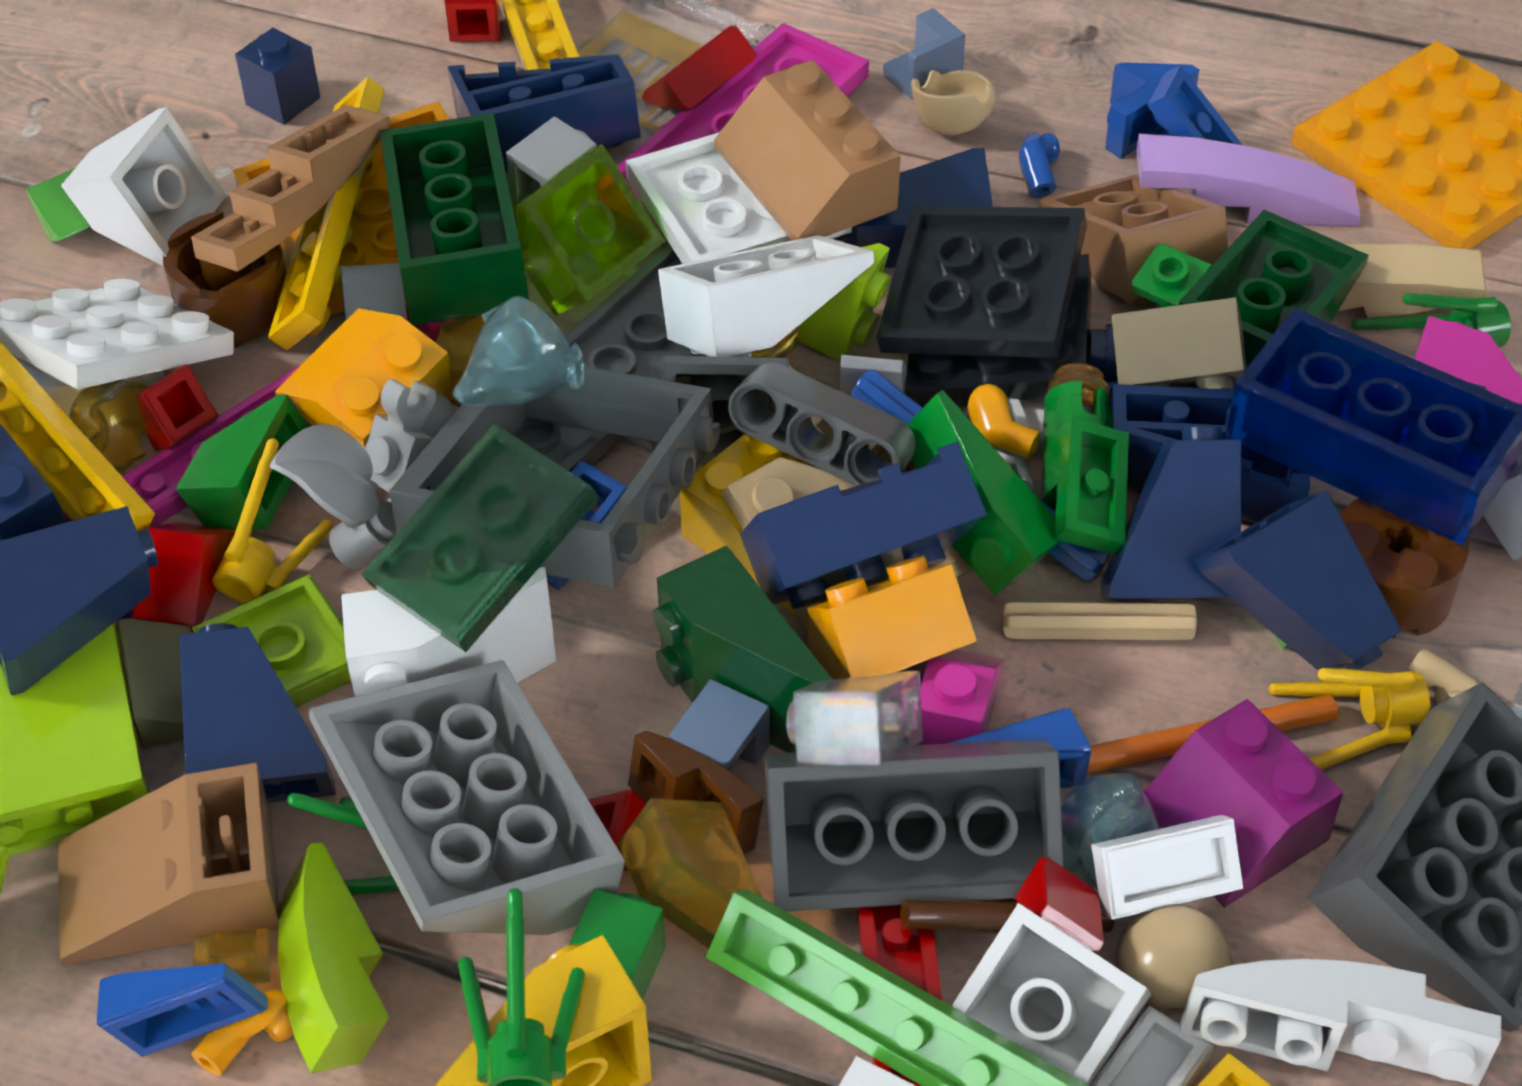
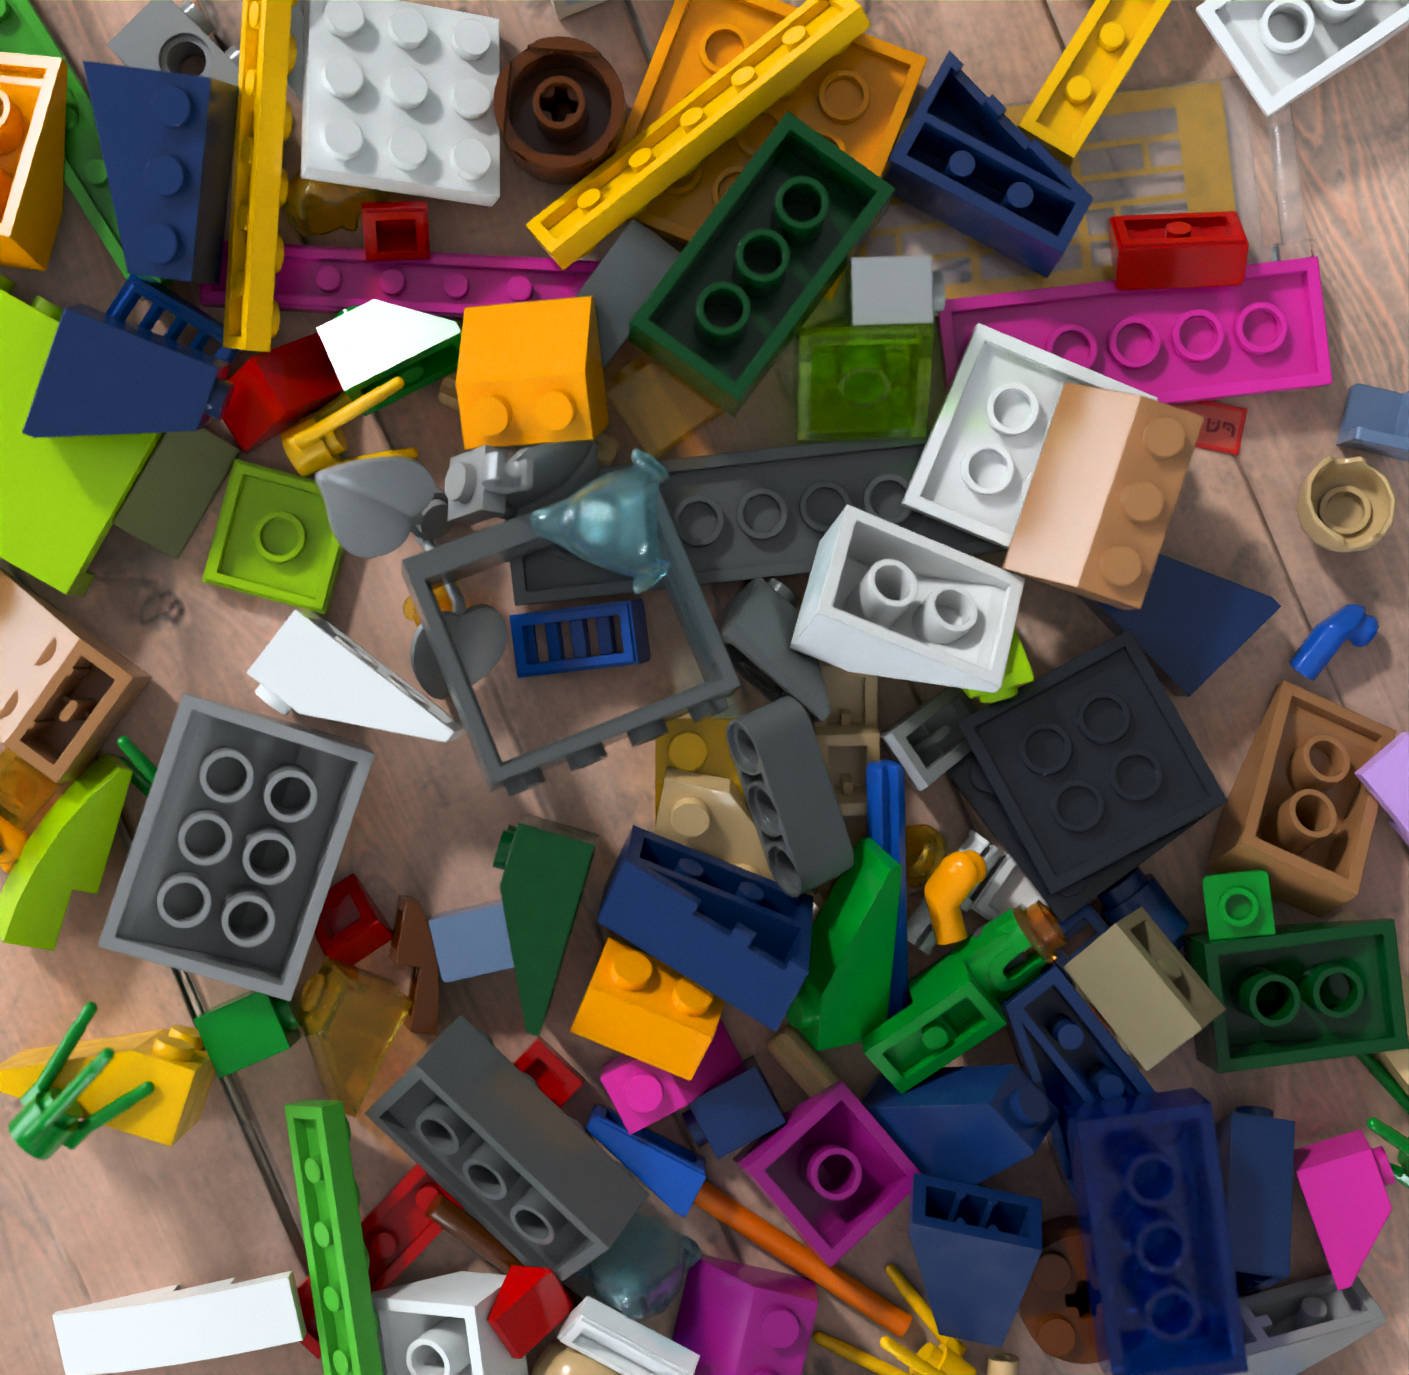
camera: 45 degrees right, 40 degrees up
dark blue slope [179,623,336,803] -> none
medium nougat slope [191,105,390,272] -> none
clear green tile [361,423,599,653] -> none
clear slope [786,671,923,765] -> none
none -> dark blue brick [682,1055,786,1159]
none -> magenta slope [733,1080,922,1268]

